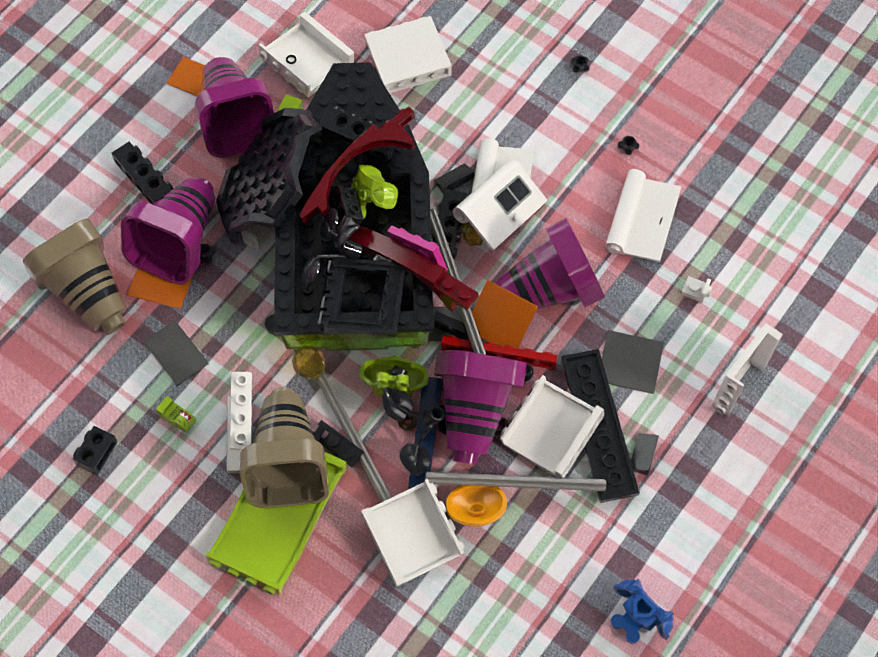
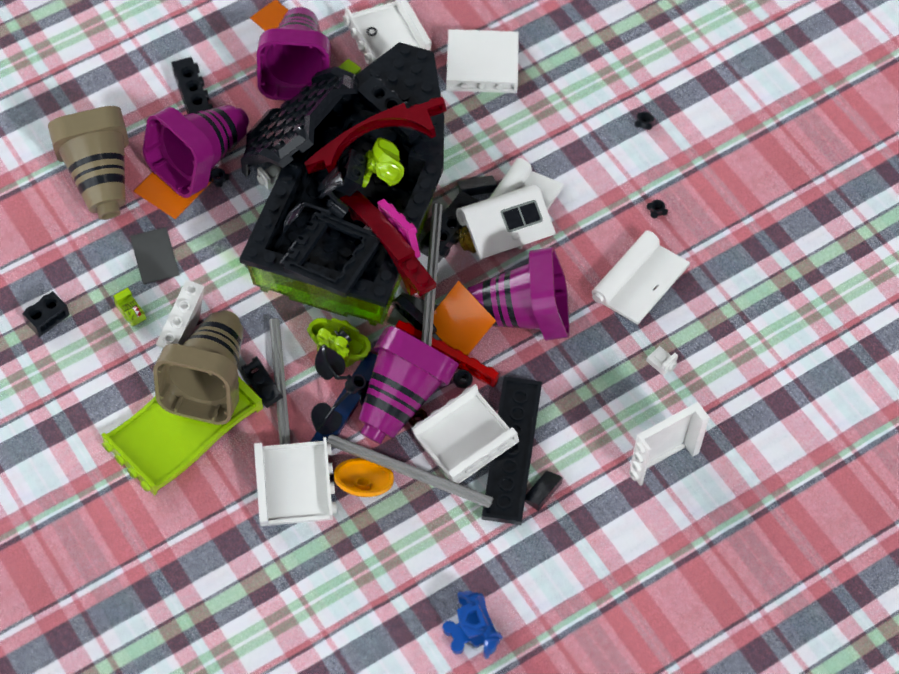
camera: 20 degrees right, 5 degrees down
clear yellow hair [292,346,325,380] -> none
dark brown plate [398,412,417,431] -> none
dark grey piece [602,330,664,394] -> none

